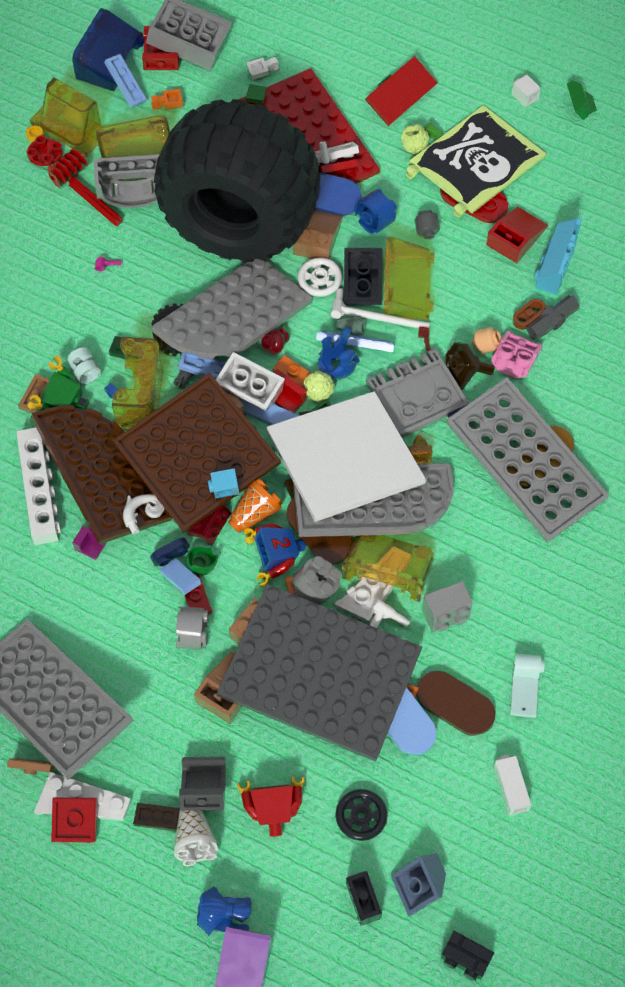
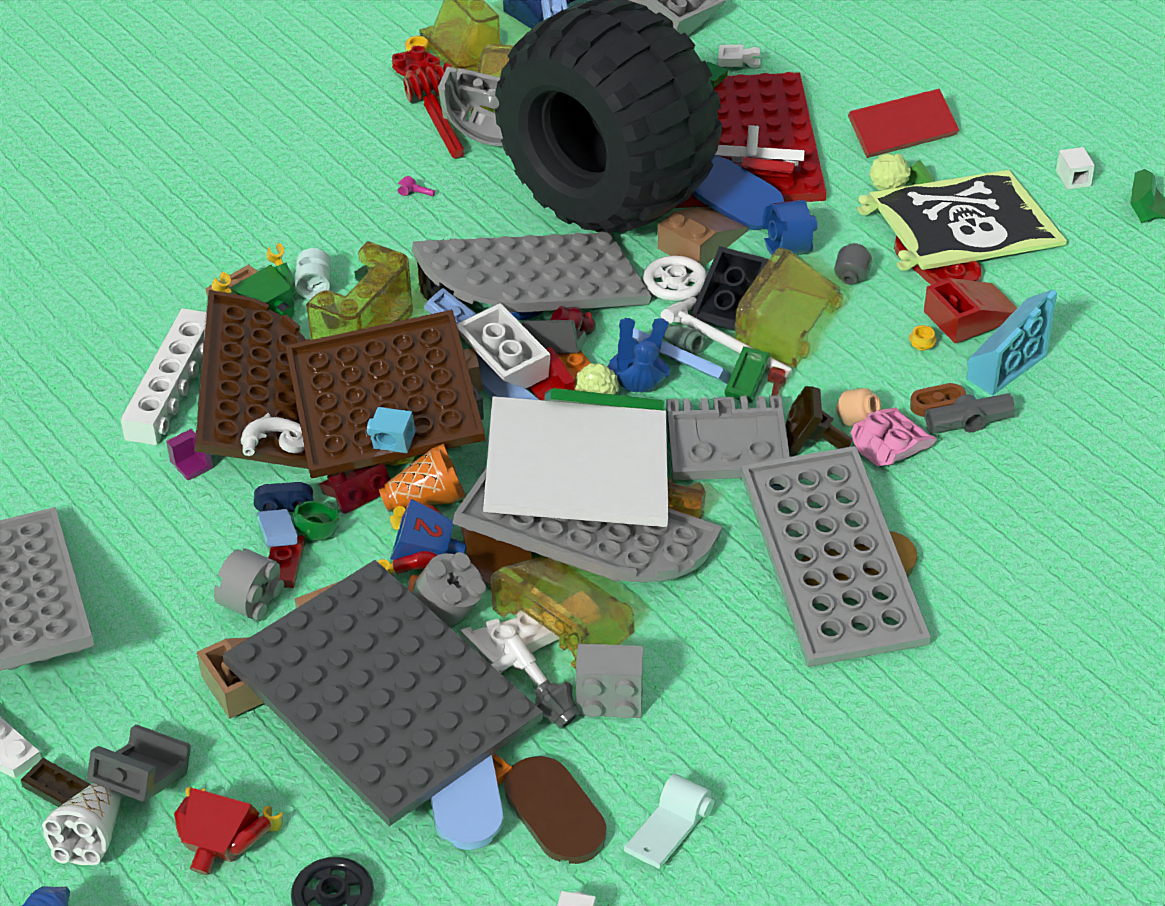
camera: 25 degrees right, 20 degrees down
none -> dark grey panel [521,320,587,353]
none -> dark grey rock [534,680,580,729]
none -> green tile [545,388,664,411]
none -> green tile [725,346,771,403]
none -> yellow plate [909,325,937,351]

